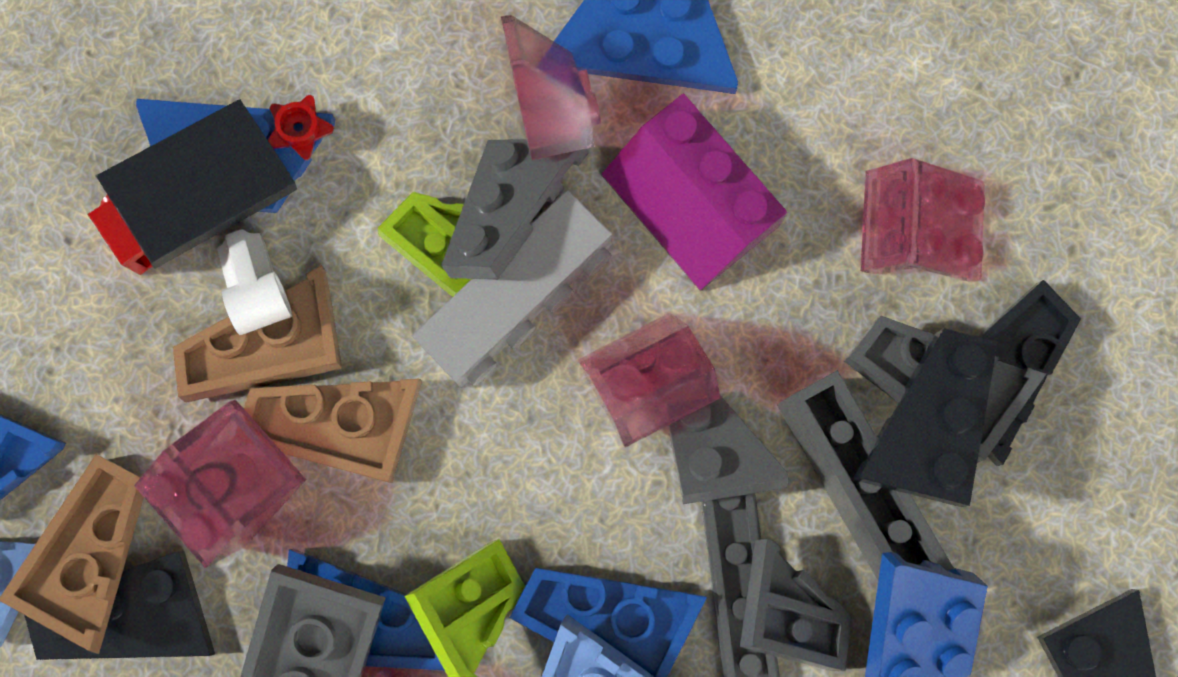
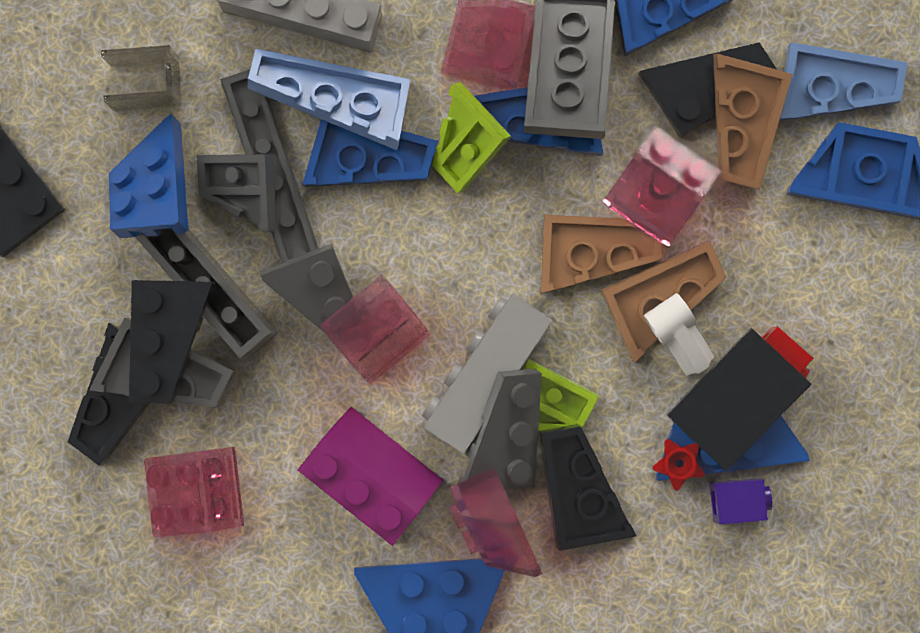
camera: 165 degrees right, 5 degrees up
none -> black wing [539,424,636,551]
none -> dark purple brick [709,478,772,524]

